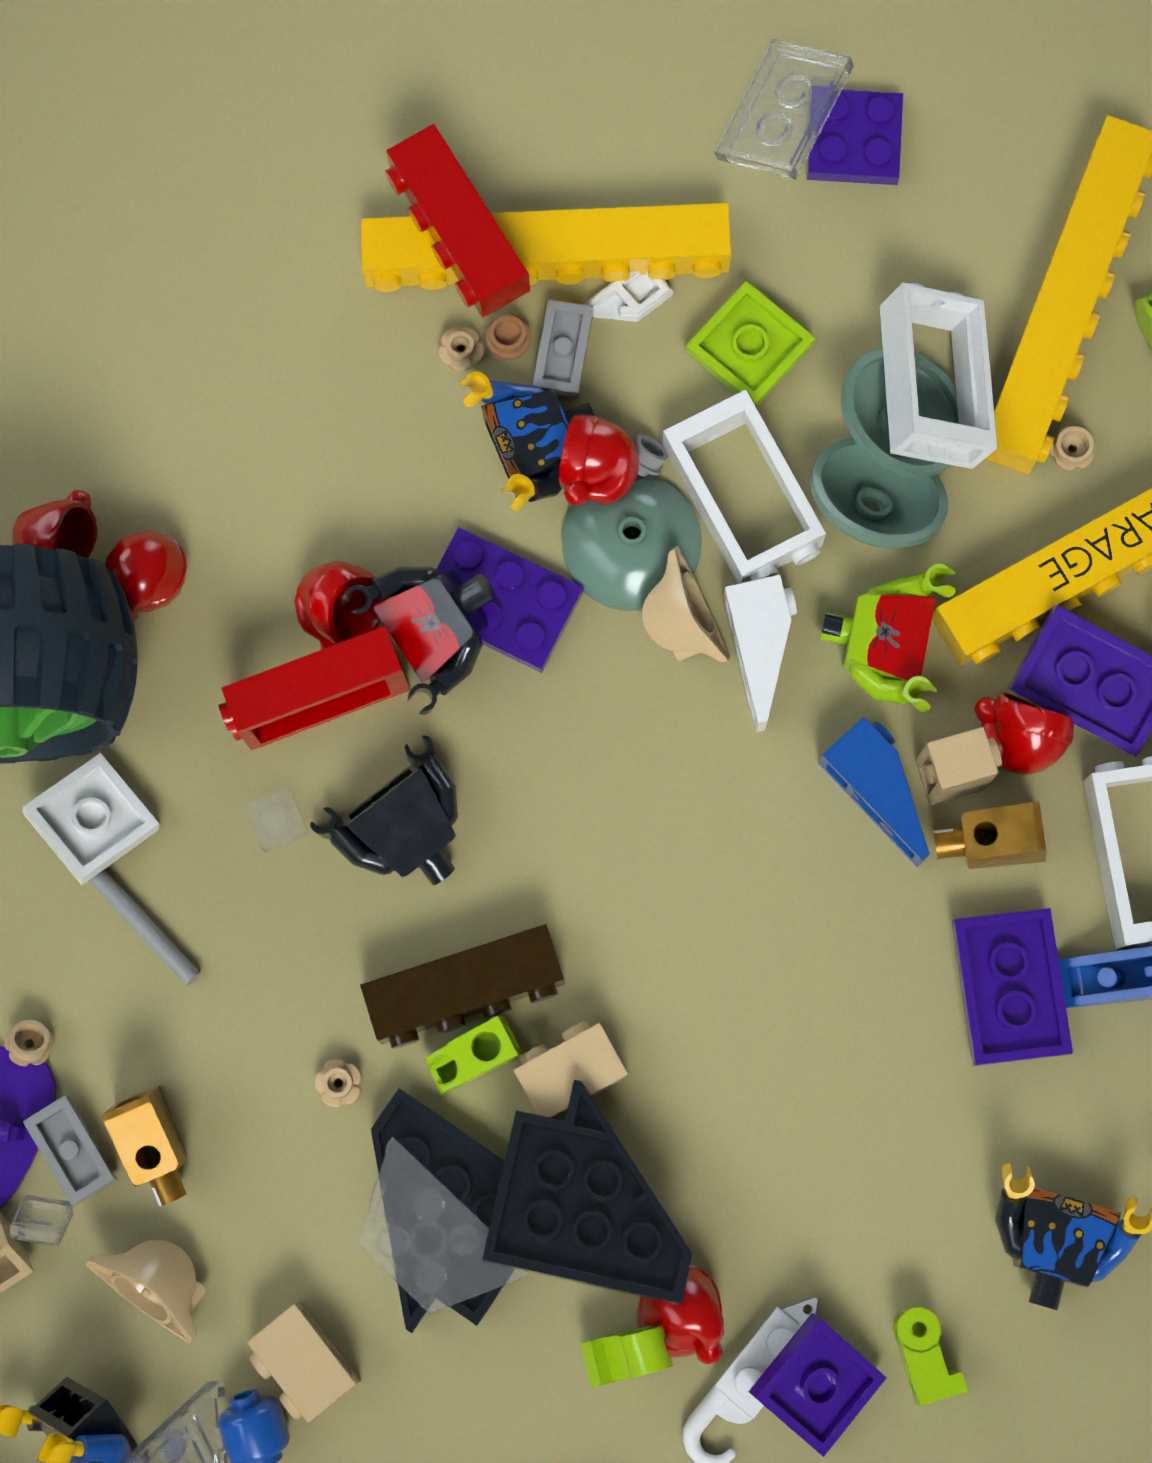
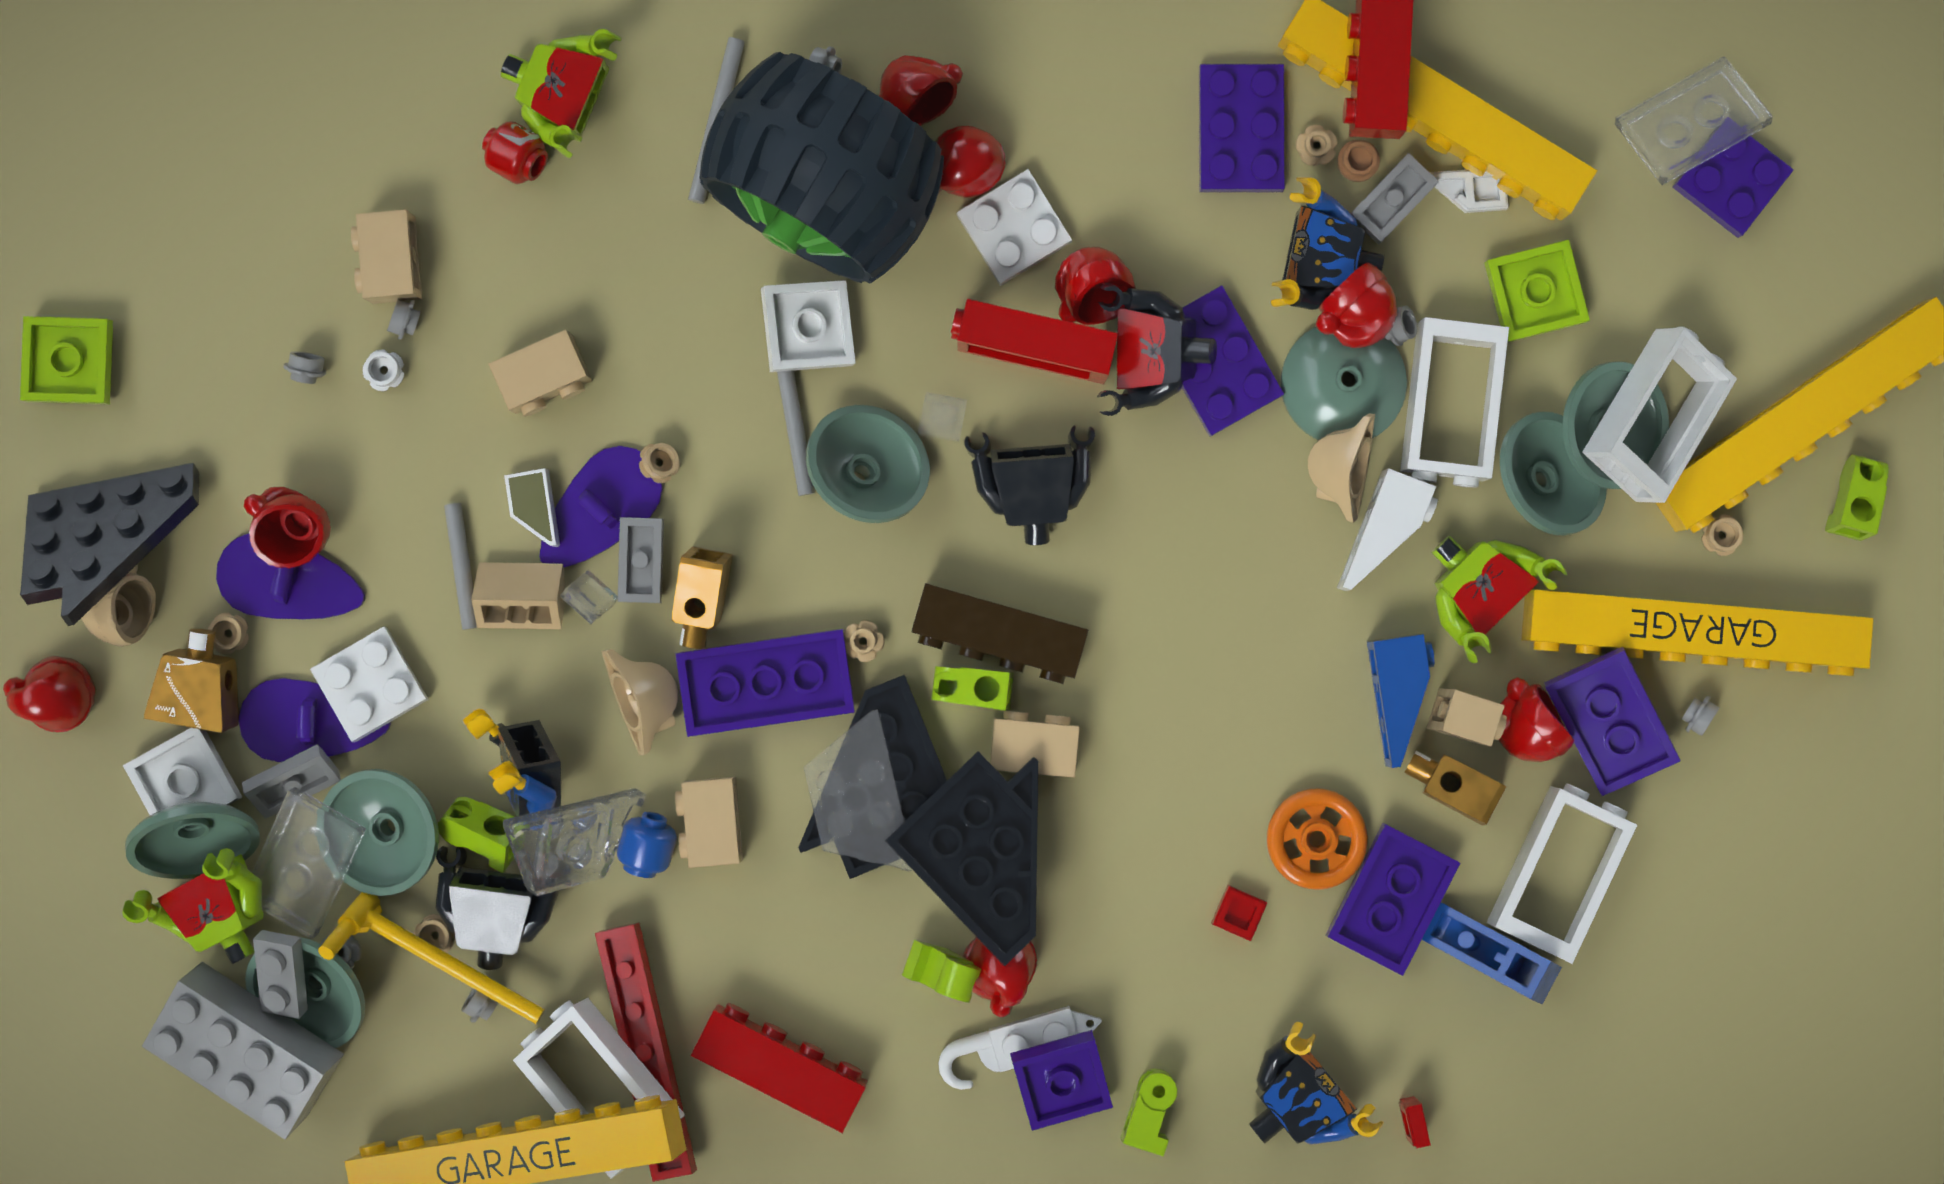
camera: 25 degrees right, 10 degrees up
none -> dark purple plate [675,629,855,737]
none -> sand green dish [806,405,930,523]
none -> white plate [957,169,1072,286]
none -> dark purple plate [1199,64,1285,192]
none -> red tile [1211,885,1267,941]
none -> orange plate [1267,788,1368,890]

